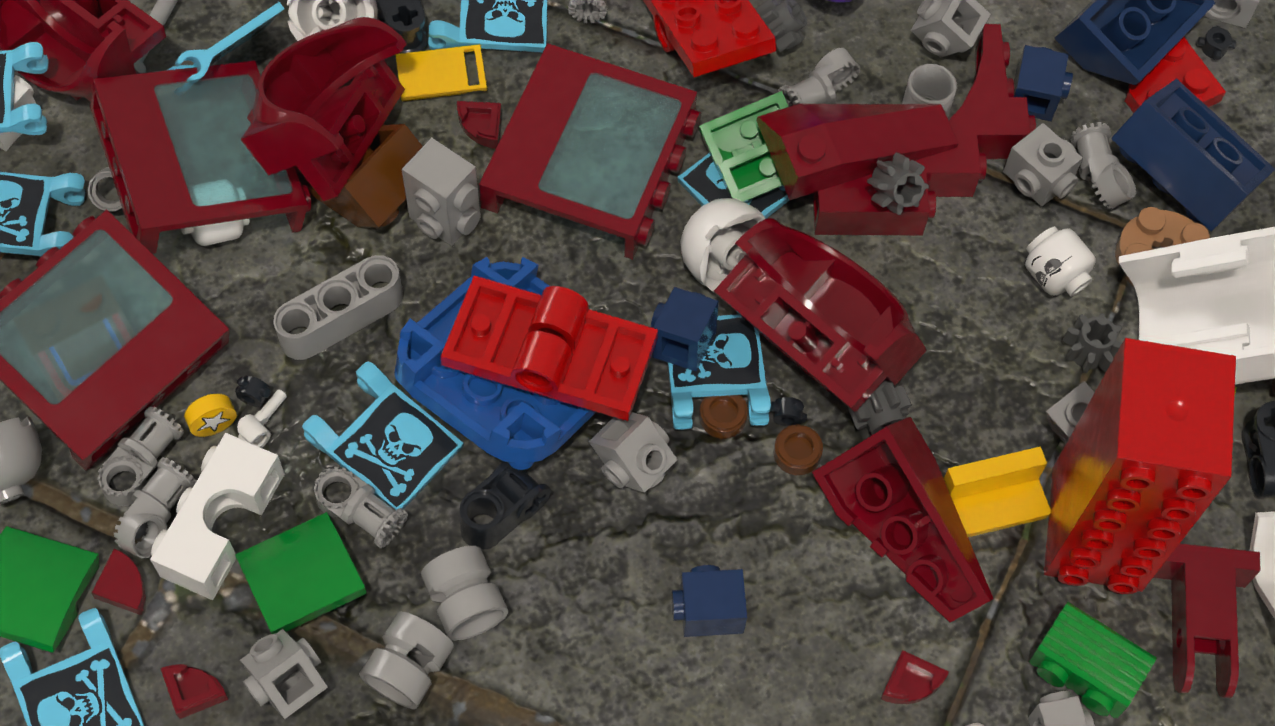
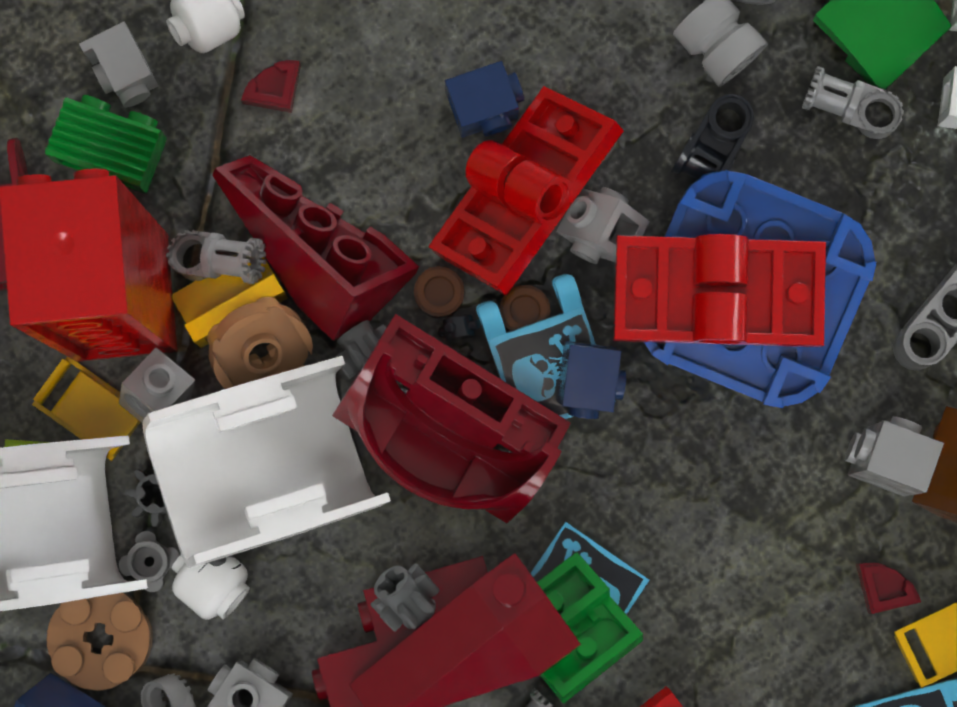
camera: 165 degrees right, 20 degrees up
flag [302,362,464,510] -> none
panel [479,43,702,260] -> none
white cylinder [680,198,766,292] -> none
none -> light grey plate [119,531,180,592]
none -> white piece [142,356,391,568]
none -> light grey connector [166,230,267,284]
none -> medium nougat plate [207,297,313,389]
none -> red plate [428,86,624,295]

